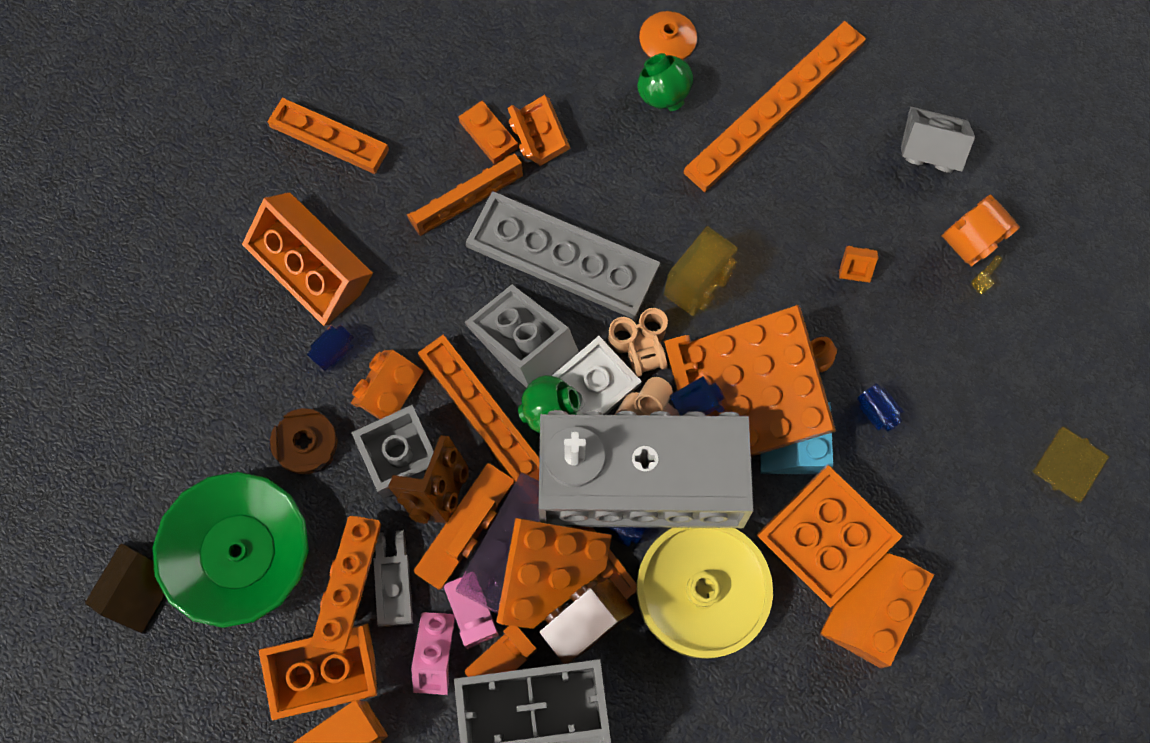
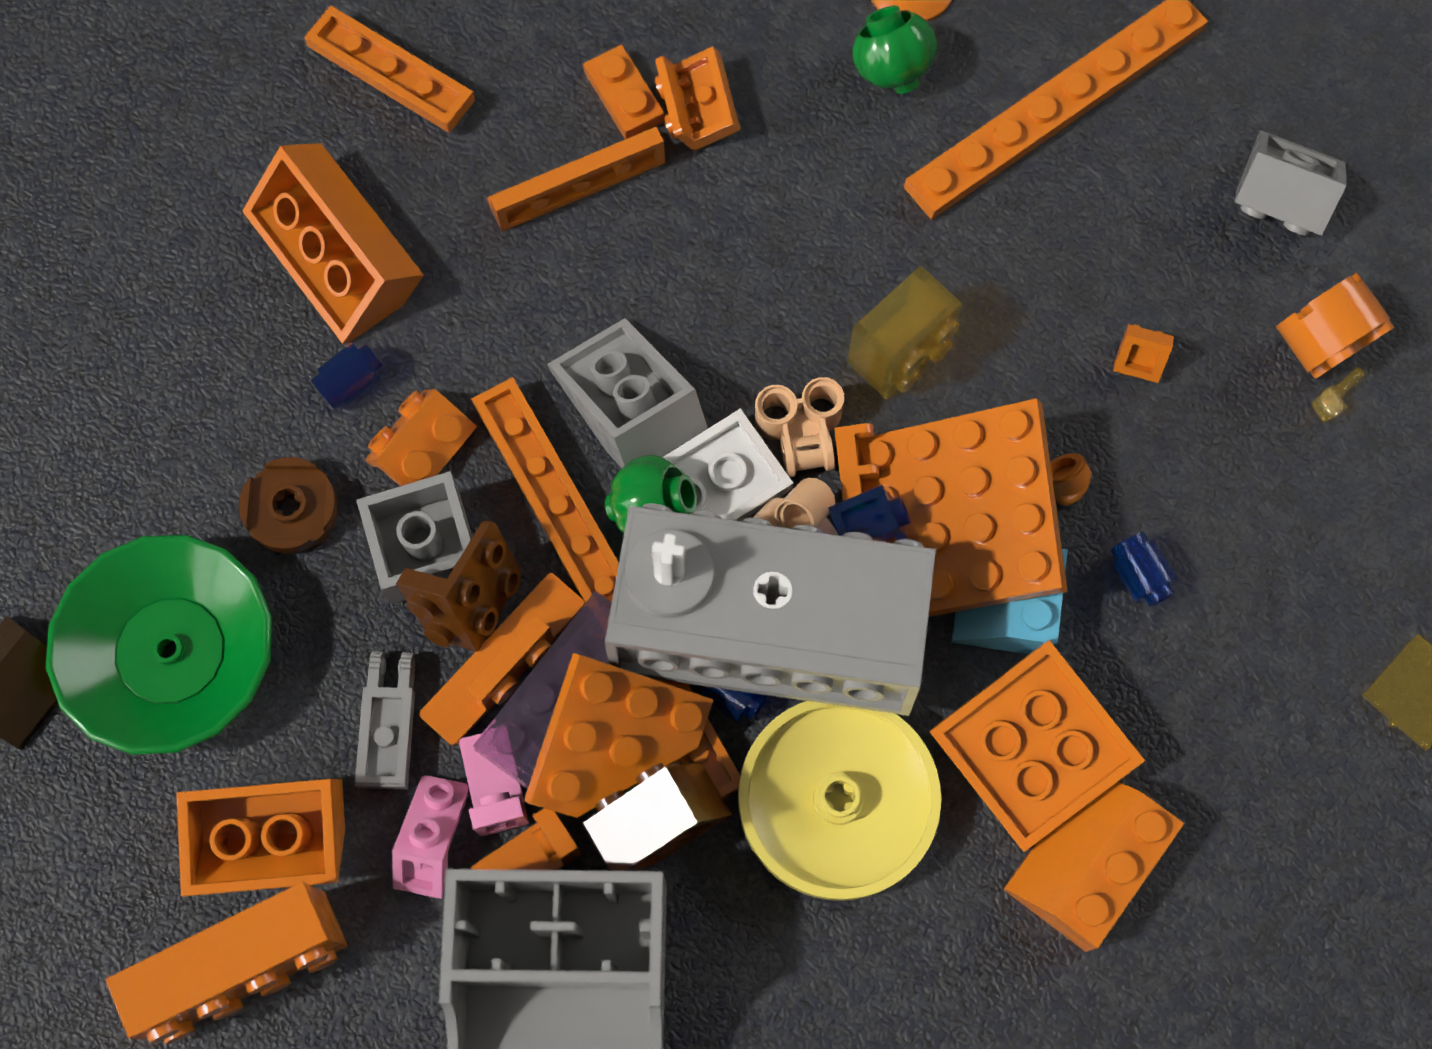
camera: 10 degrees right, 0 degrees up
orange bracket [311,516,381,653] -> none
light grey plate [466,191,660,320] -> none

